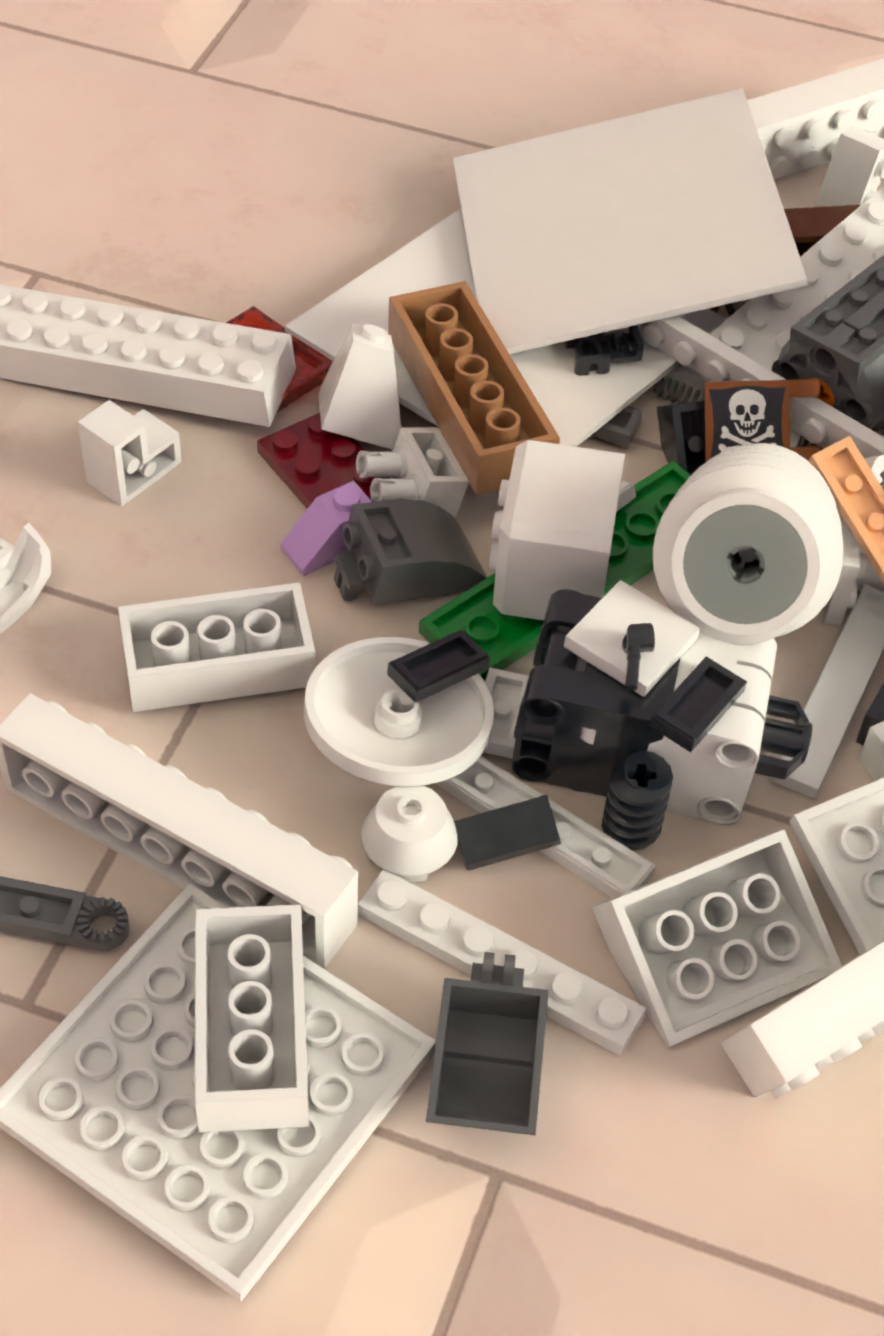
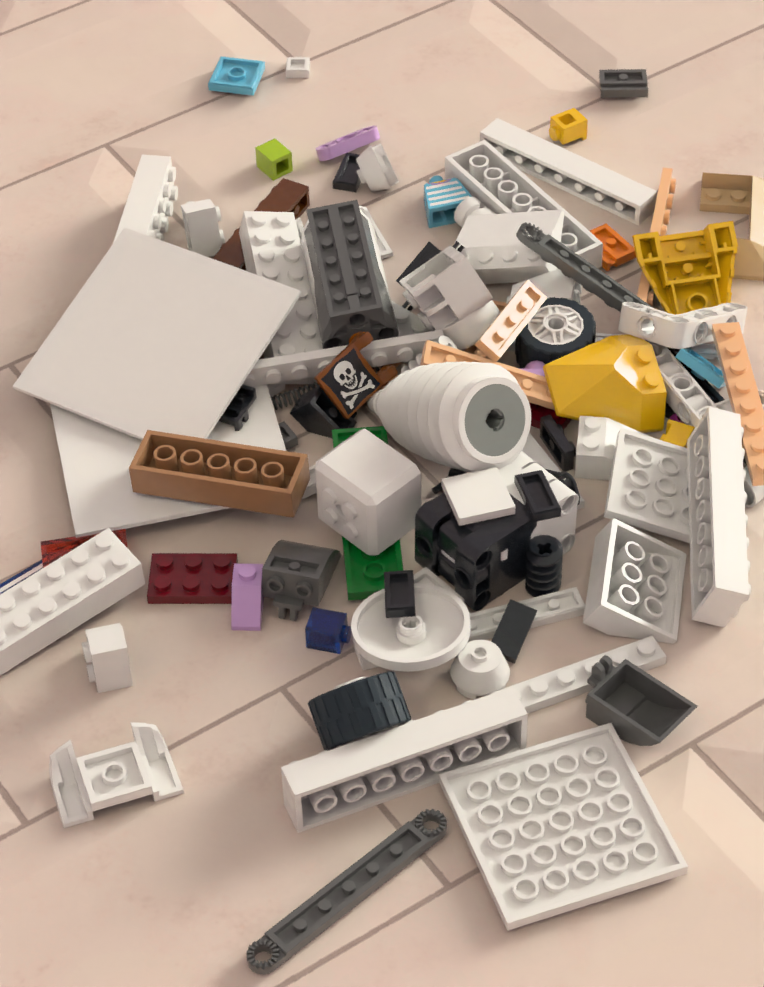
camera: 50 degrees left, 5 degrees down
white brick [118,582,316,712] -> none
white brick [195,904,309,1133] -> none
white slope [318,323,401,450] -> none
white brick [356,427,469,518] -> none
black hand [622,623,655,691] -> none
none -> clear blue brick [305,607,351,654]
none -> black wheel [308,671,412,750]

